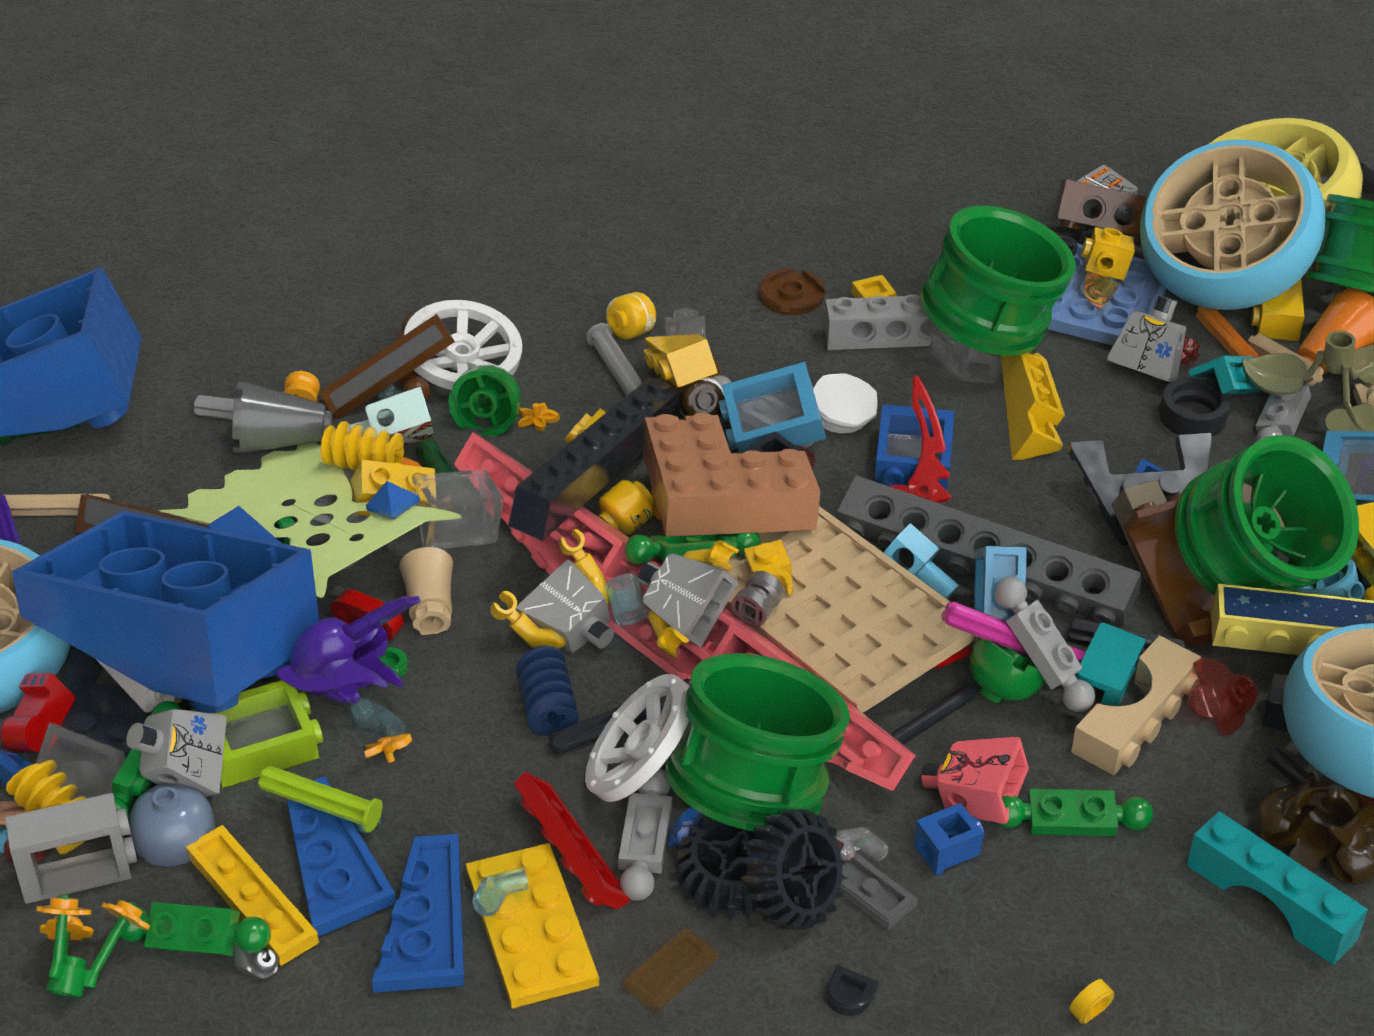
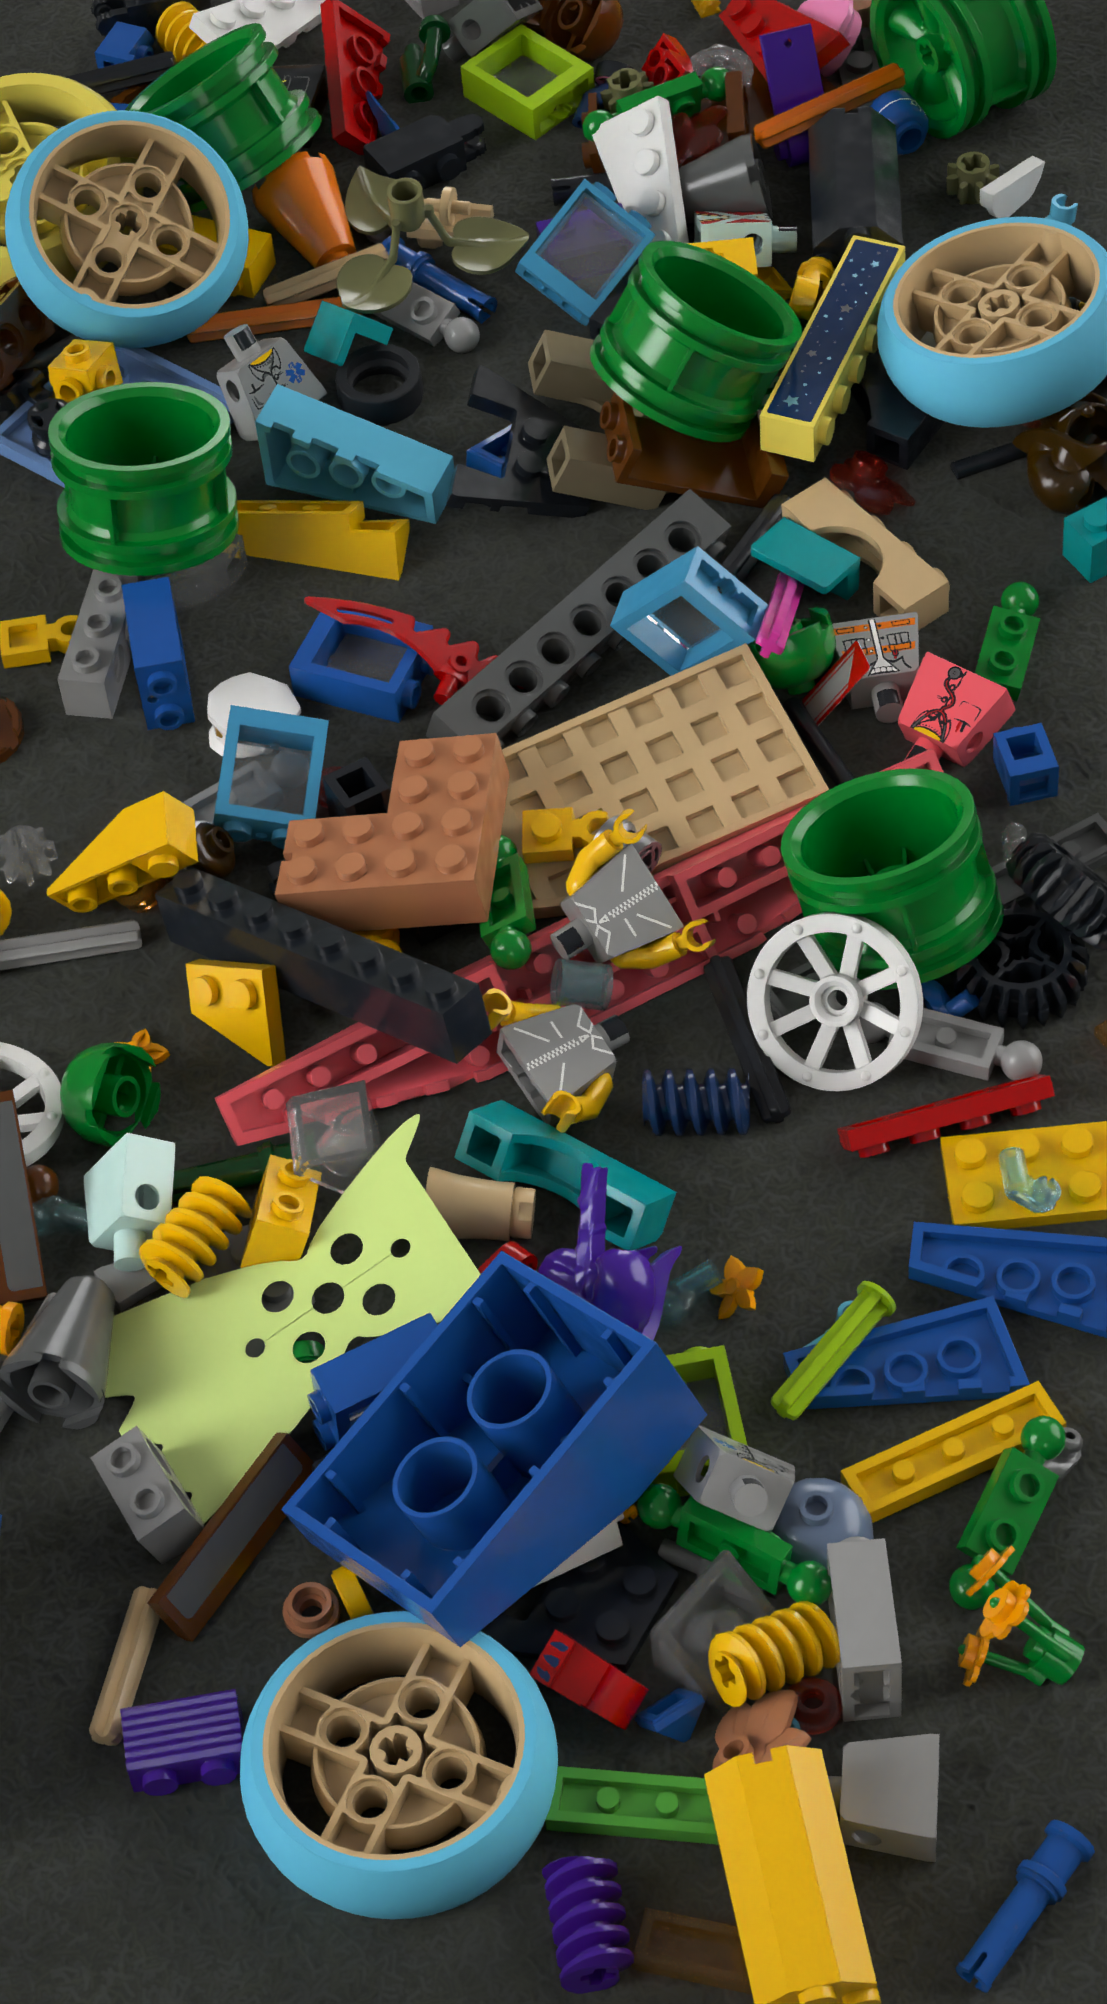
camera: 70 degrees left, 10 degrees up
blue slope [366,481,420,519] -> none
medium azure piece [884,523,959,600] -> none
light grey plate [994,577,1095,712] -> none
none -> light grey brick [90,1426,205,1564]
none -> blue window [122,577,195,730]
none -> medium azure wedge [255,384,455,524]
none -> blue pin [382,236,497,324]
none -> teal arch [454,1100,677,1250]
none -> sticker [802,641,870,726]
none -> light grey torso [831,612,919,723]

